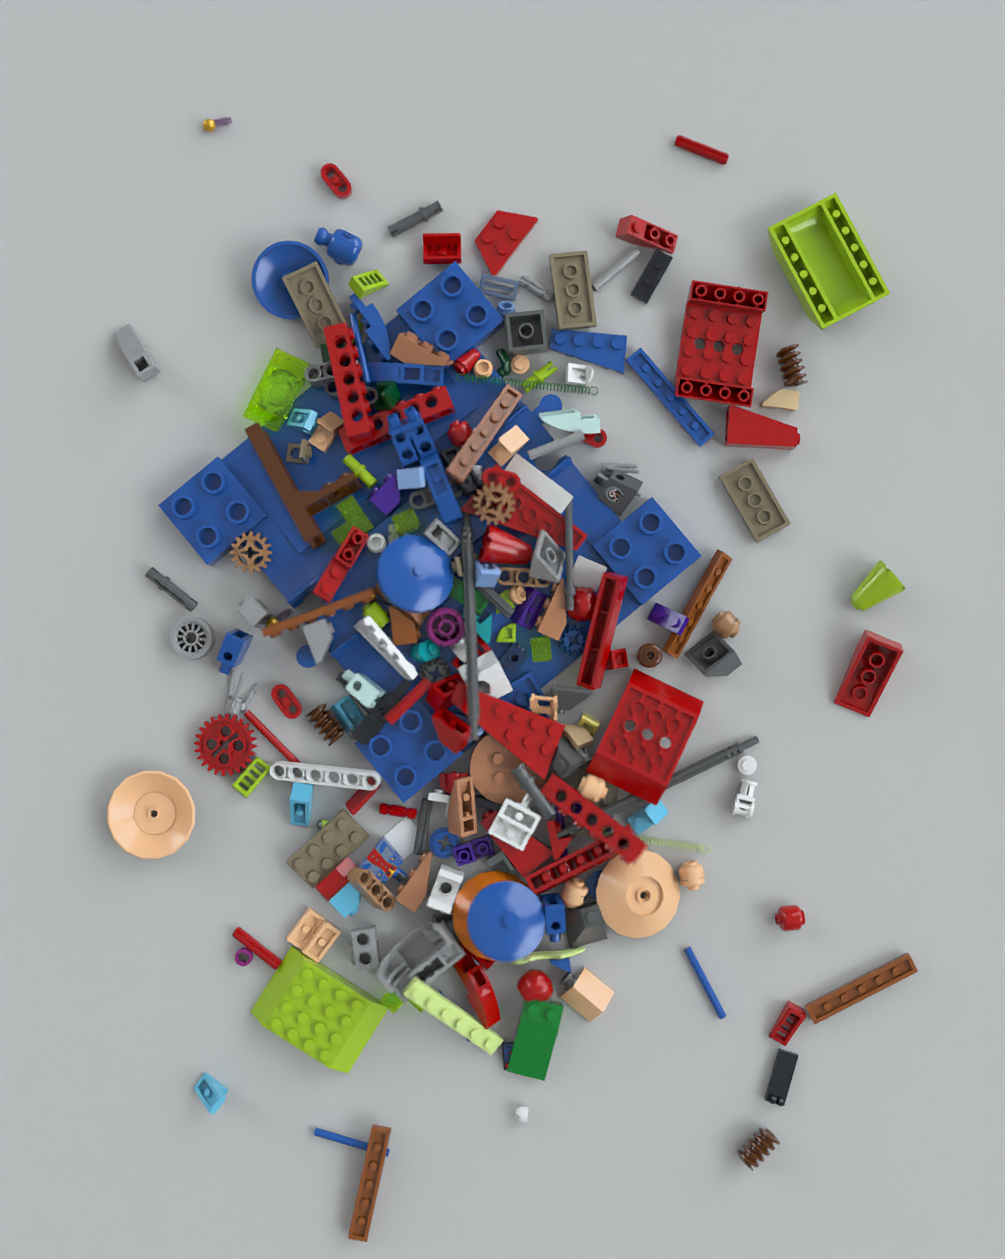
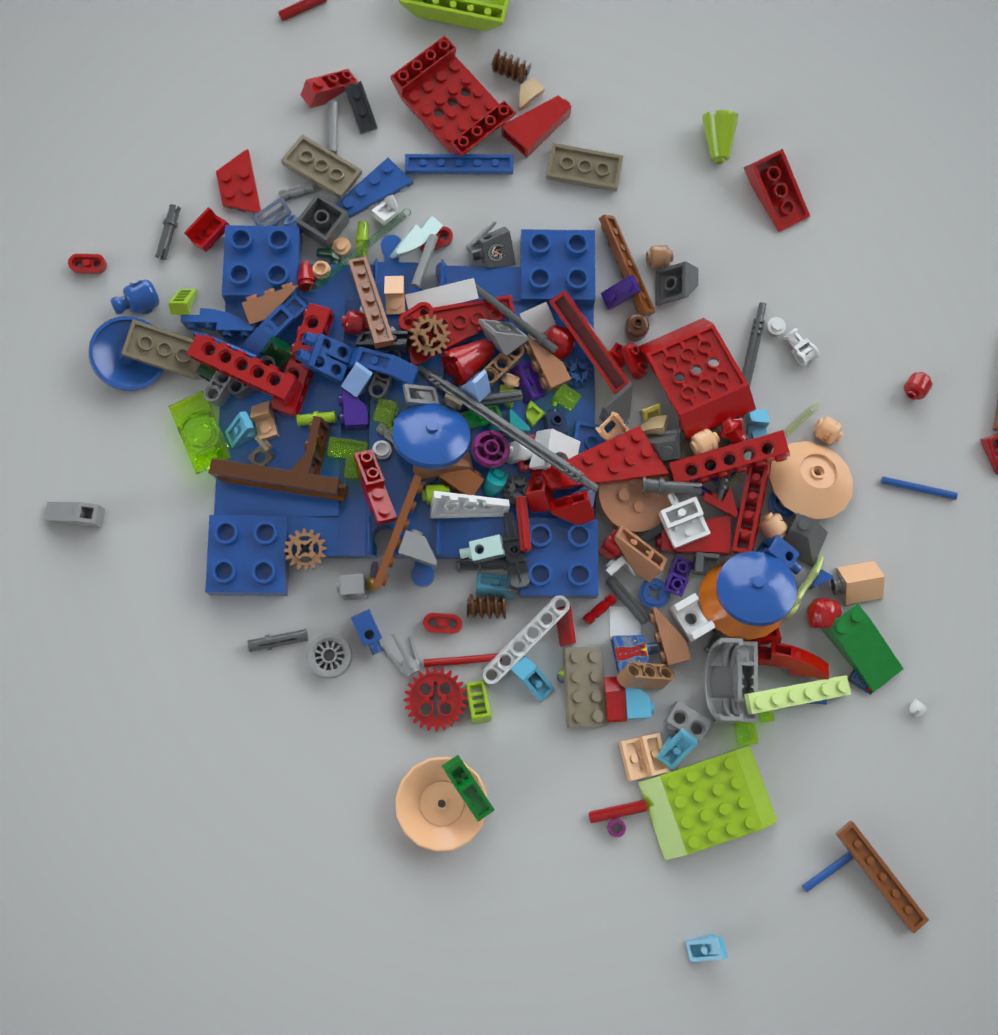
camera: 60 degrees left, 10 degrees down
none -> green slope [442,755,495,822]
none -> red plate [621,343,648,380]
none -> medium azure slope [656,728,698,769]
none -> red rock [719,416,748,444]

